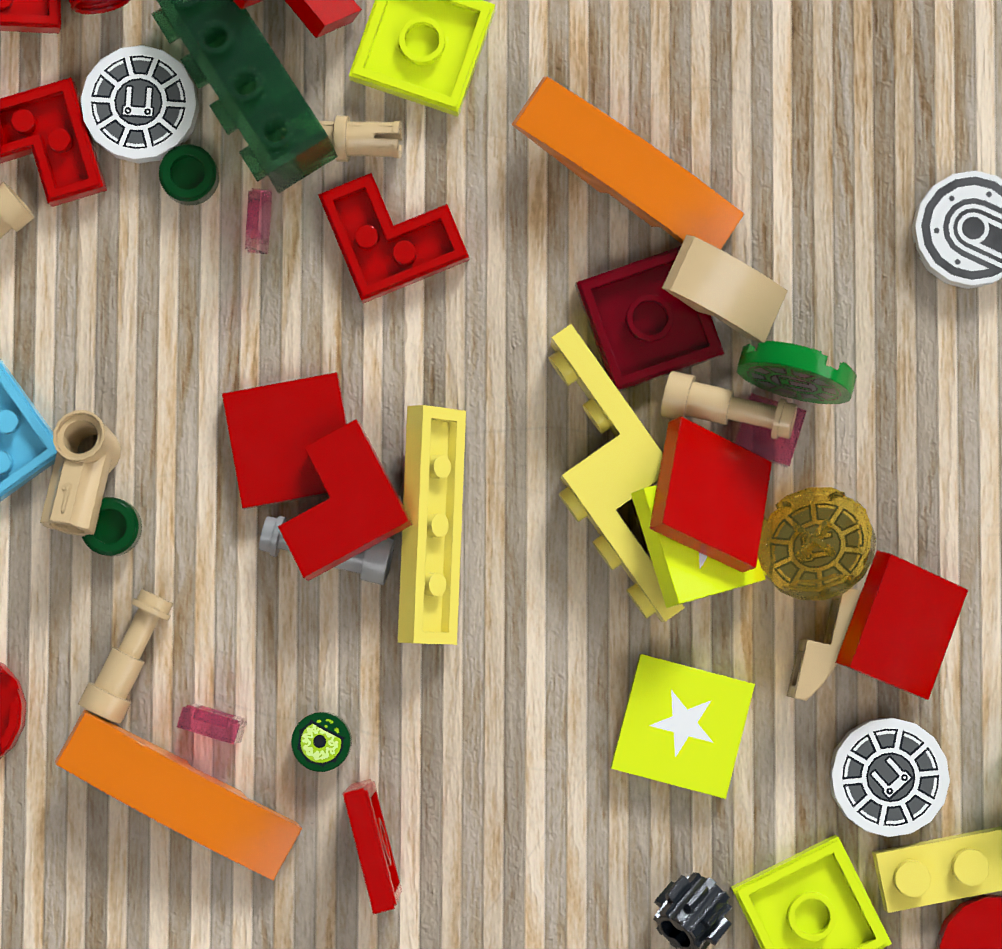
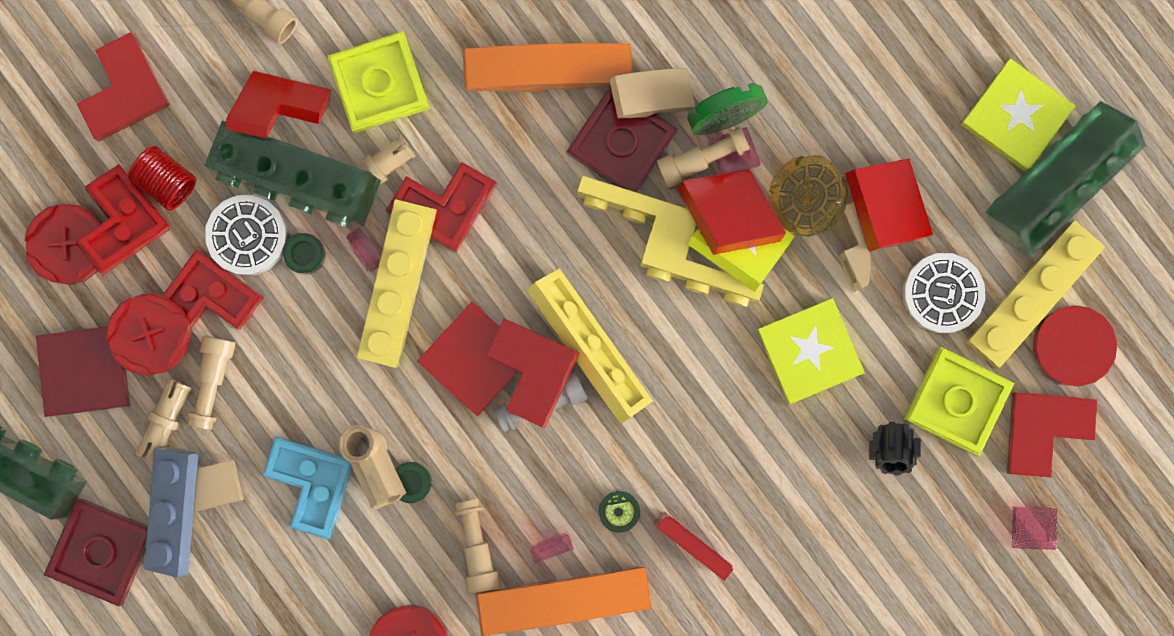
camera: 40 degrees left, 0 degrees up
none -> light yellow plate [357,199,437,368]

